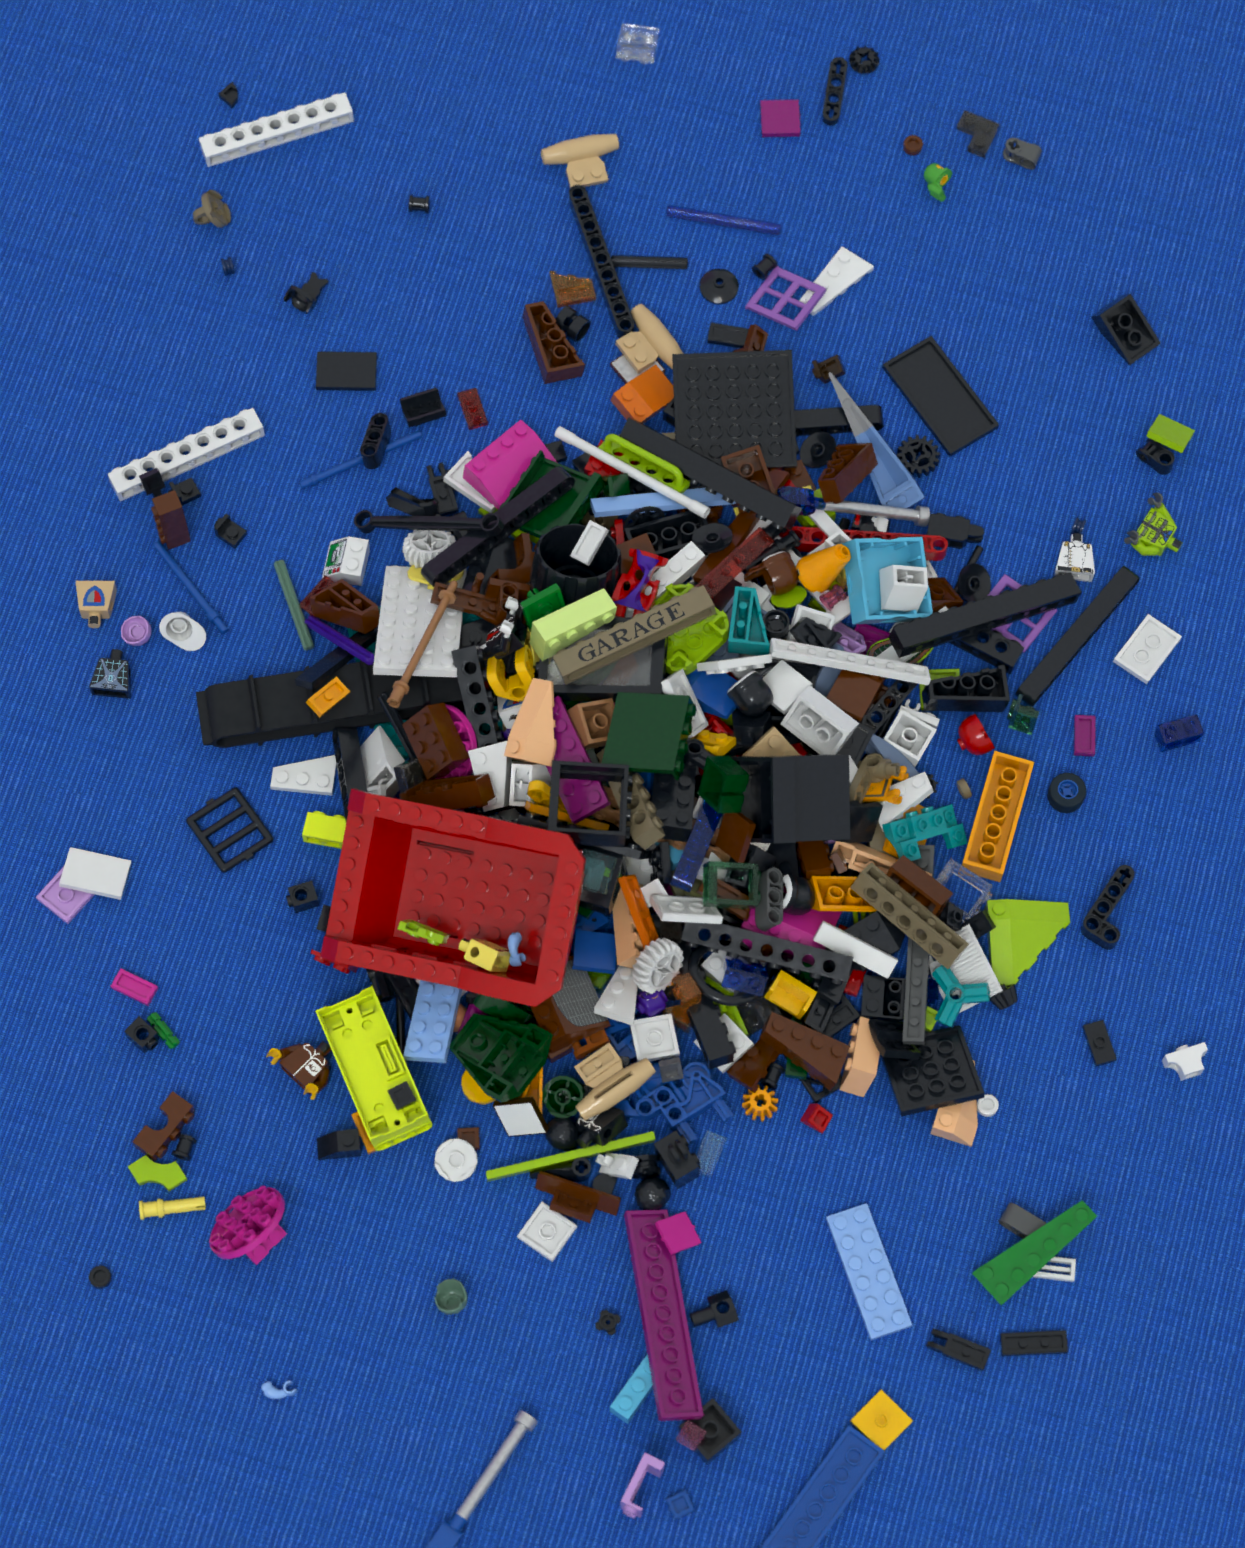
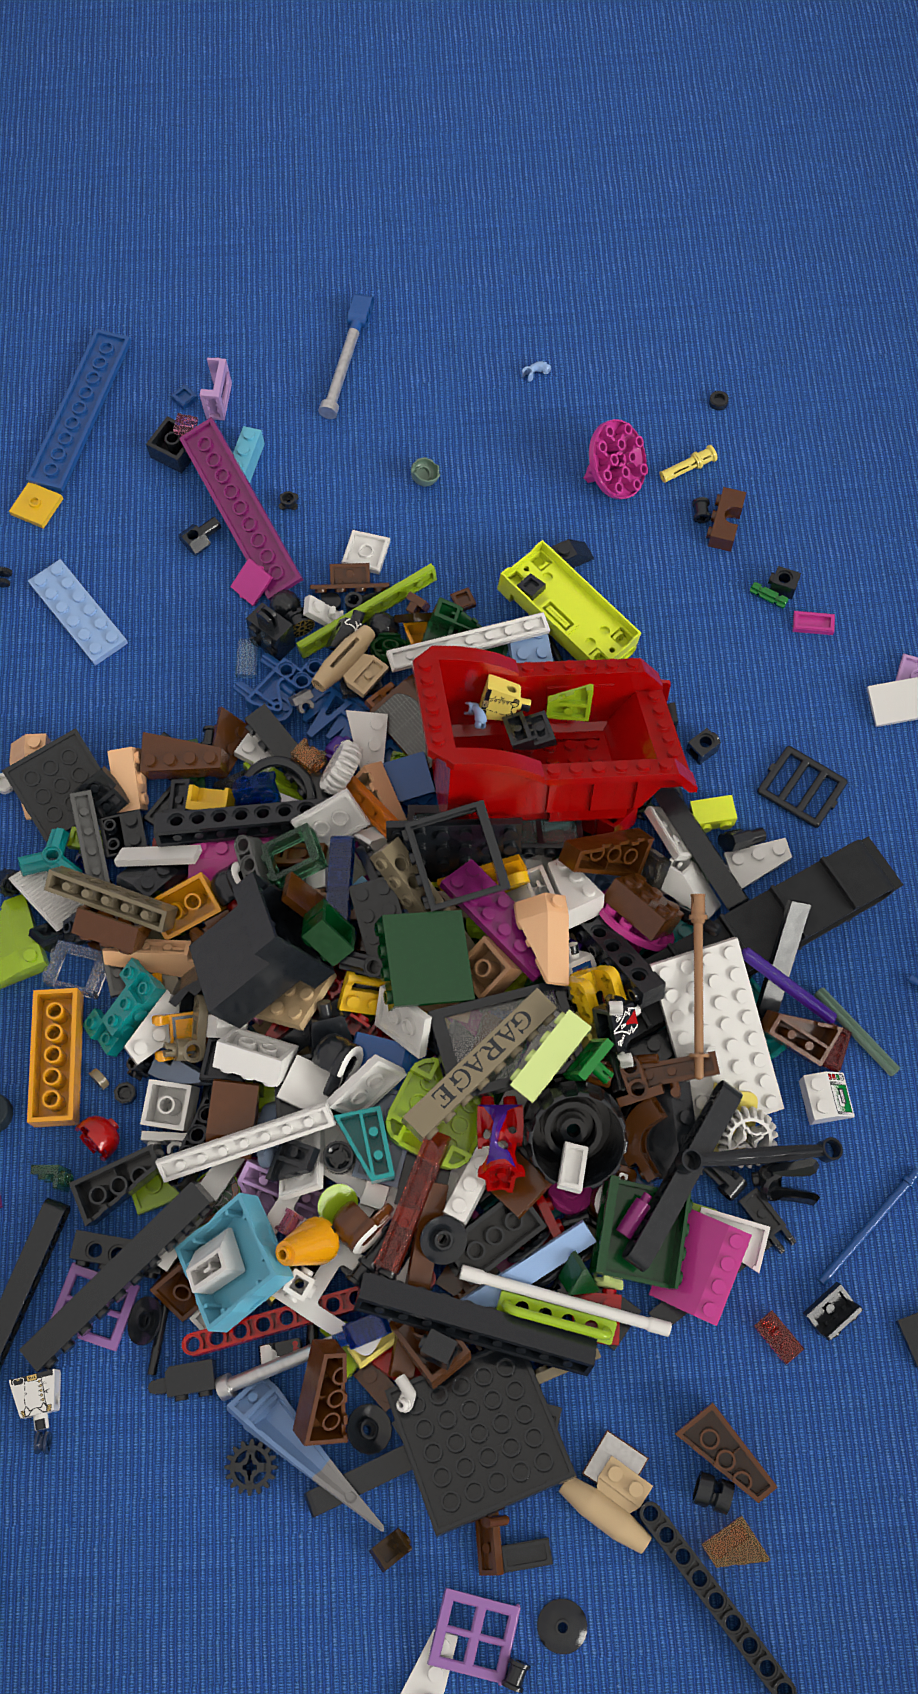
camera: 165 degrees right, 0 degrees up
lime tile [128,1155,187,1192] -> none
reddish brown torso [266,1041,332,1100] -> none
light orange plate [306,676,350,718] -> none
black beam [360,413,391,469] -> none
white tile [435,1139,478,1182] -> none
orange slope [610,365,674,424] -> none
black axle [611,255,688,269] -> none
white plate [630,1014,680,1062] -> none
light orange gear [742,1085,778,1122] -> none
red slope [800,1103,833,1133] -> none
black tile [882,336,999,457] -> none
none -> black tile [114,1082,137,1105]
none -> white tile [386,612,550,672]
none -> white arm [395,1374,416,1413]
none -> reddish brown tile [406,591,430,614]
none -> black brick [419,1328,459,1371]
none -> black slope [502,710,557,750]
none -> magenta cylinder [616,1192,652,1240]
none -> black piece [718,827,767,852]

